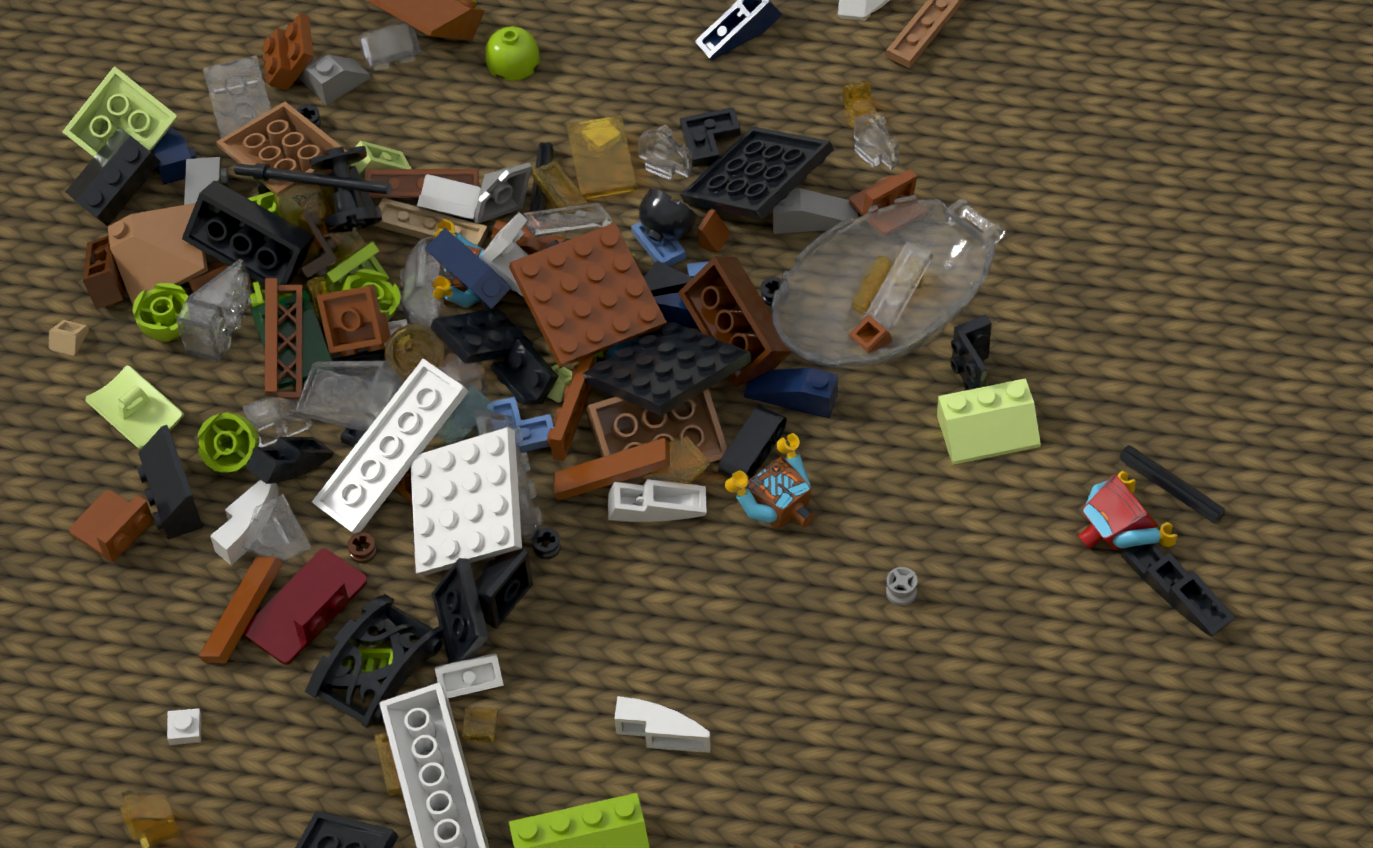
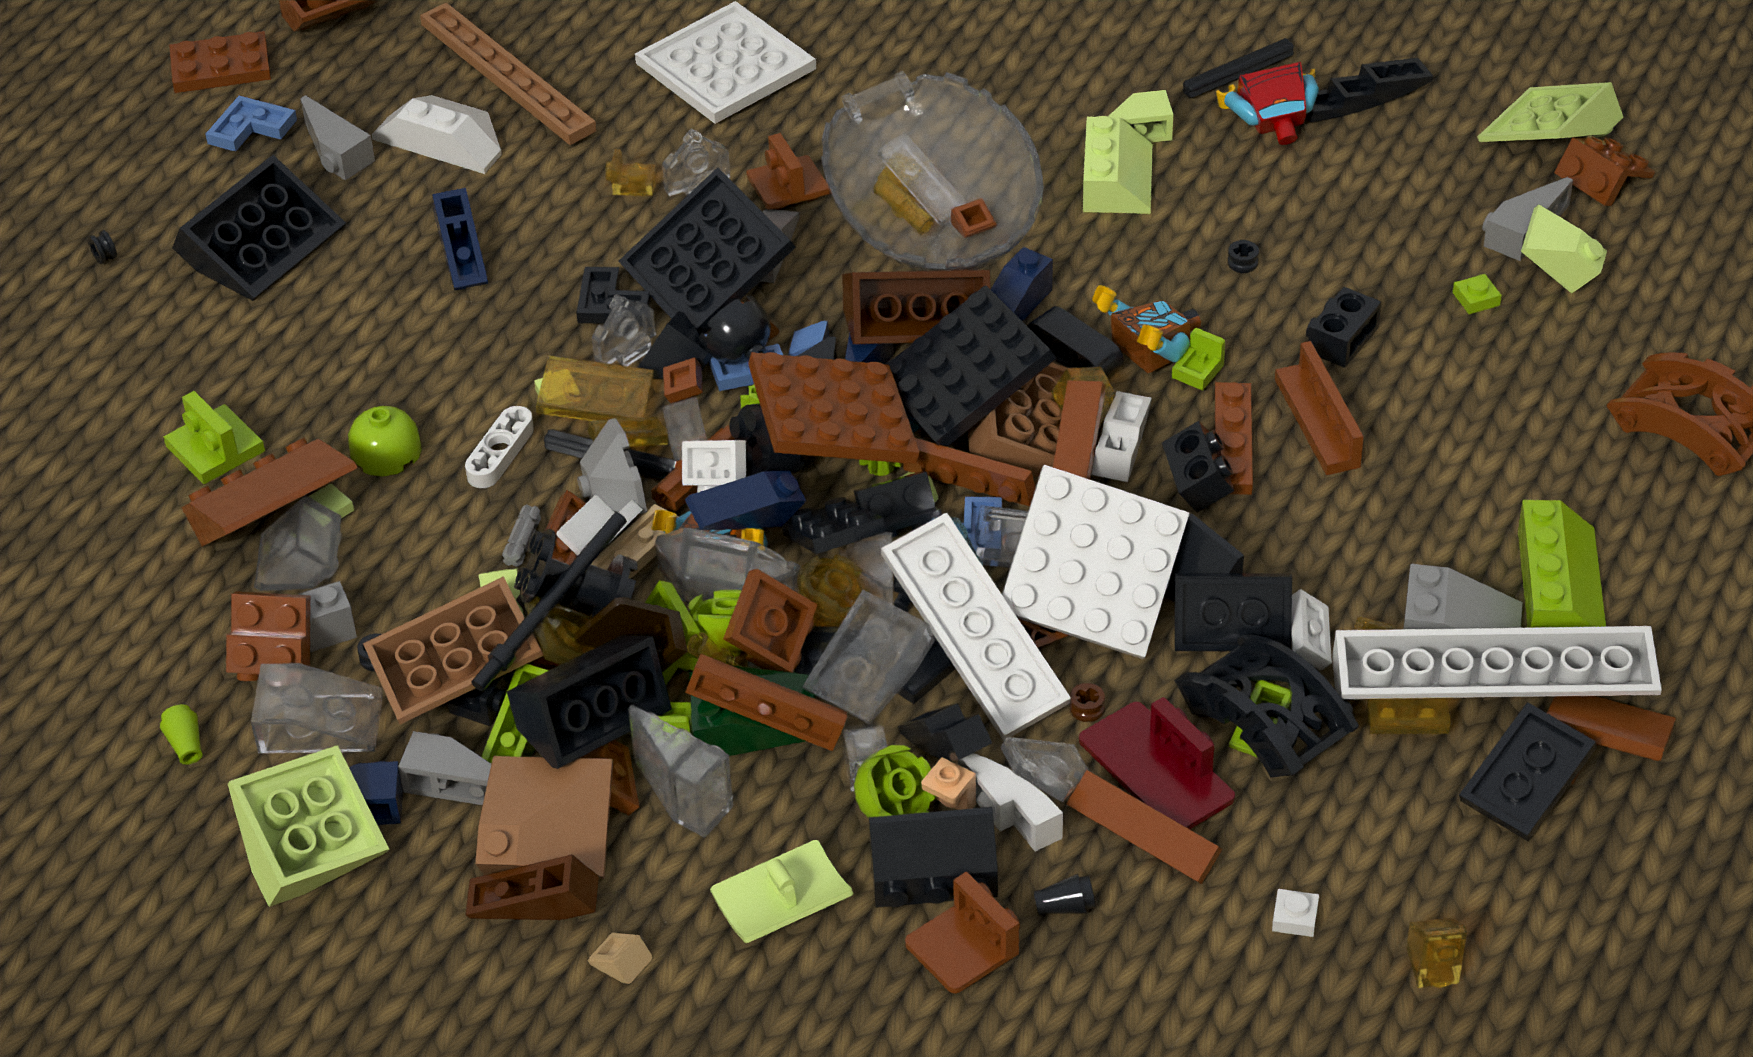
camera: 75 degrees left, 10 degrees down
black slope [65,128,162,226] -> none
lime cylinder [133,283,193,342] -> none
white slope [614,696,711,753] -> none
light grey wheel [886,567,918,606] -> none
black bracket [950,315,992,391] -> none
none -> lime cone [160,704,203,765]
none -> yellowish green tile [301,483,354,529]
none -> white beam [465,406,534,488]
none -> light grey axle [502,505,541,567]
none -> black slope [631,311,712,379]
none -> white plate [635,1,816,124]
none -> dark orange plate [663,358,703,403]
none -> light nougat bracket [921,757,976,810]
none -> black cone [1034,873,1096,915]
none -> yellowish green slope [1108,90,1173,143]
none -> black brick [1162,421,1235,513]
none -> lime bracket [1172,328,1225,391]
none -> dark orange plate [1215,382,1253,495]
none -> black bush [1228,240,1259,273]
none -> dark orange fence [1275,341,1364,475]
none -> black brick [1306,287,1381,368]
none -> light grey slope [1403,564,1523,629]
none -> lime plate [1453,274,1502,314]
none -> yellowish green slope [1477,82,1623,142]
none -> light grey slope [1482,177,1573,261]
none -> yellowish green slope [1521,205,1607,293]
none -> dark orange bracket [1554,135,1655,206]

